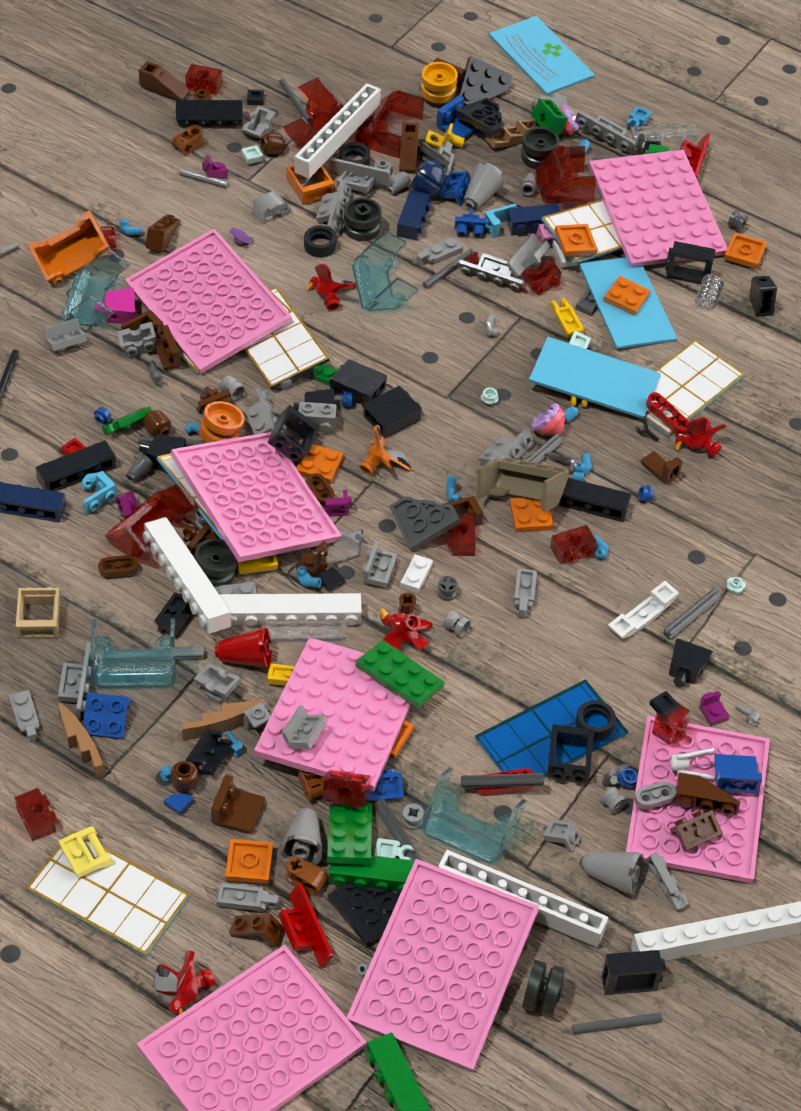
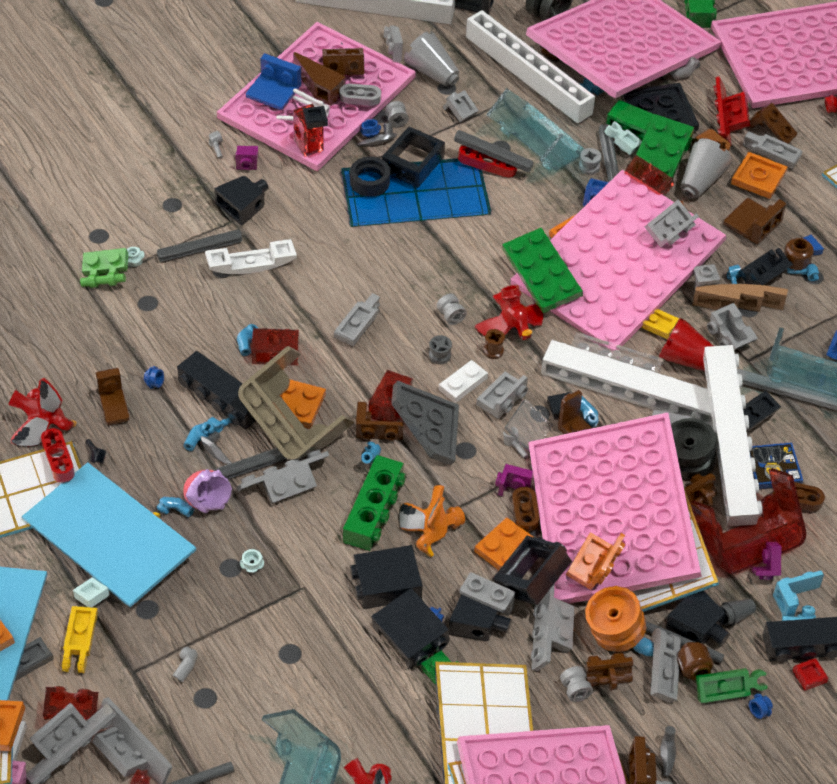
camera: 155 degrees left, 0 degrees up
none -> bright green plate [80,248,129,288]
none -> green brick [343,455,406,551]
none -> orange bracket [565,532,626,590]
none -> light grey plate [651,628,681,703]
none -> tile [749,442,803,489]

